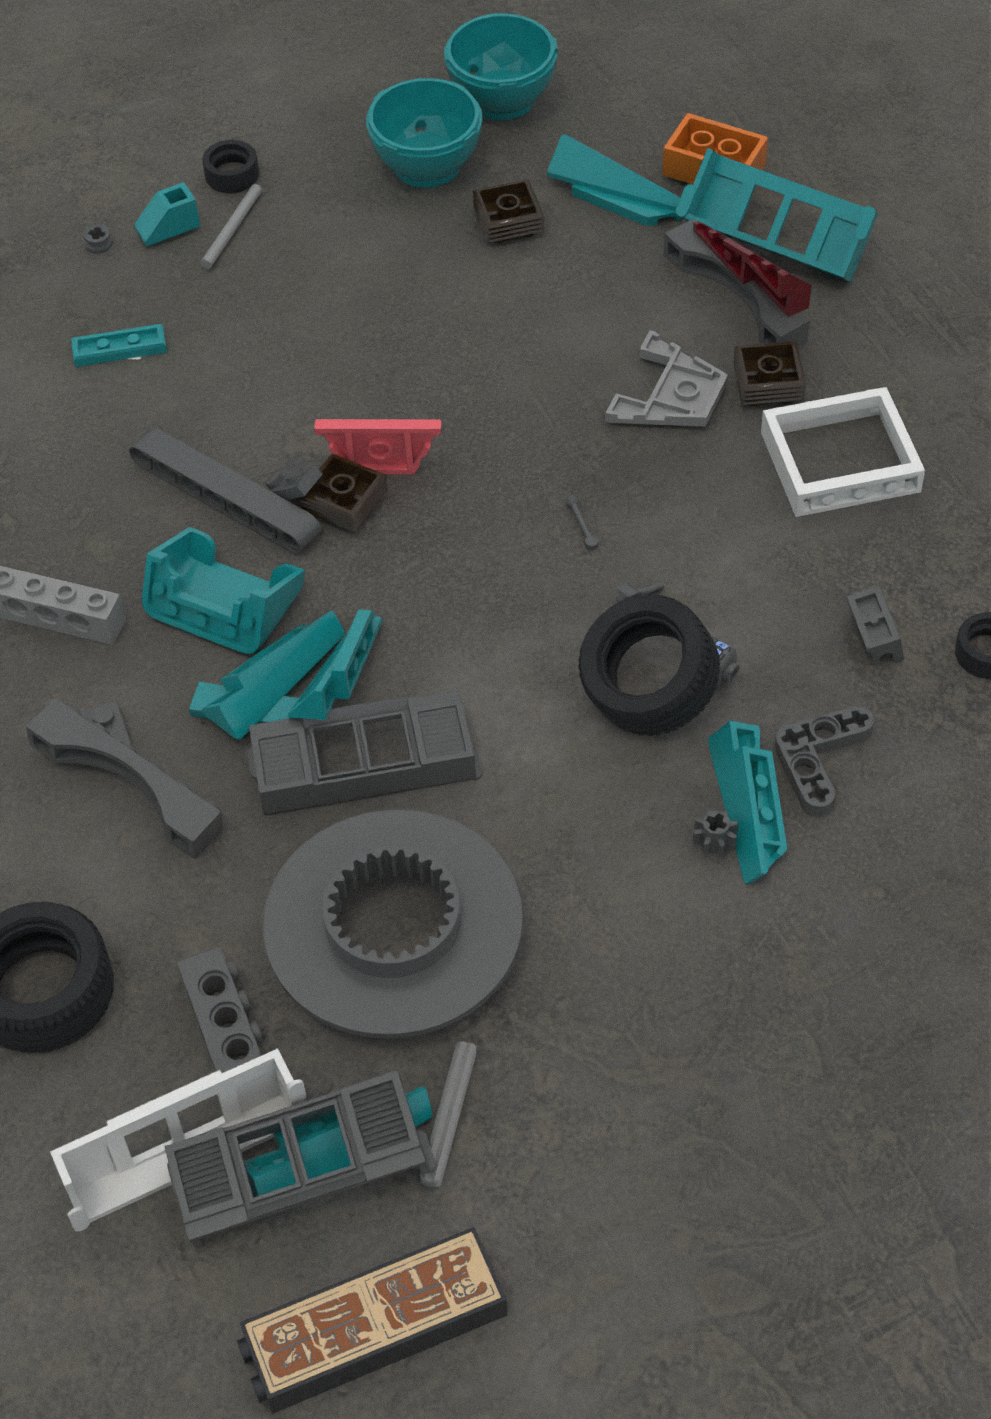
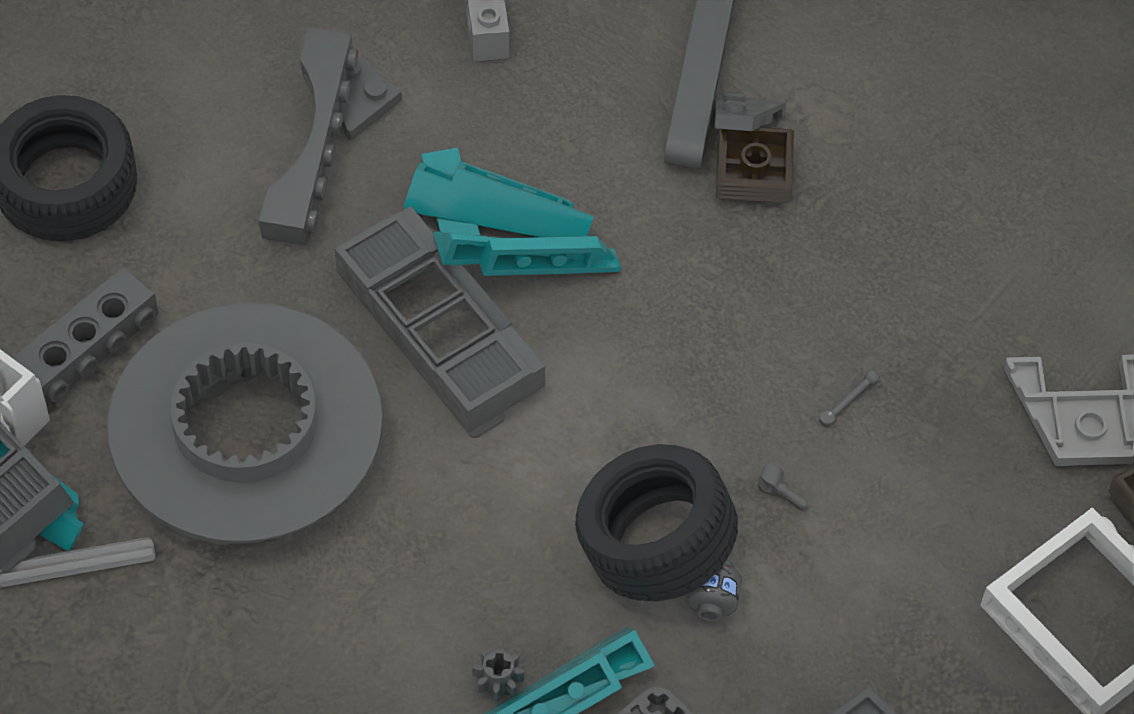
camera: 60 degrees right, 5 degrees up
teal windscreen [142,527,305,654] -> none
coral wing [314,419,441,475] -> none

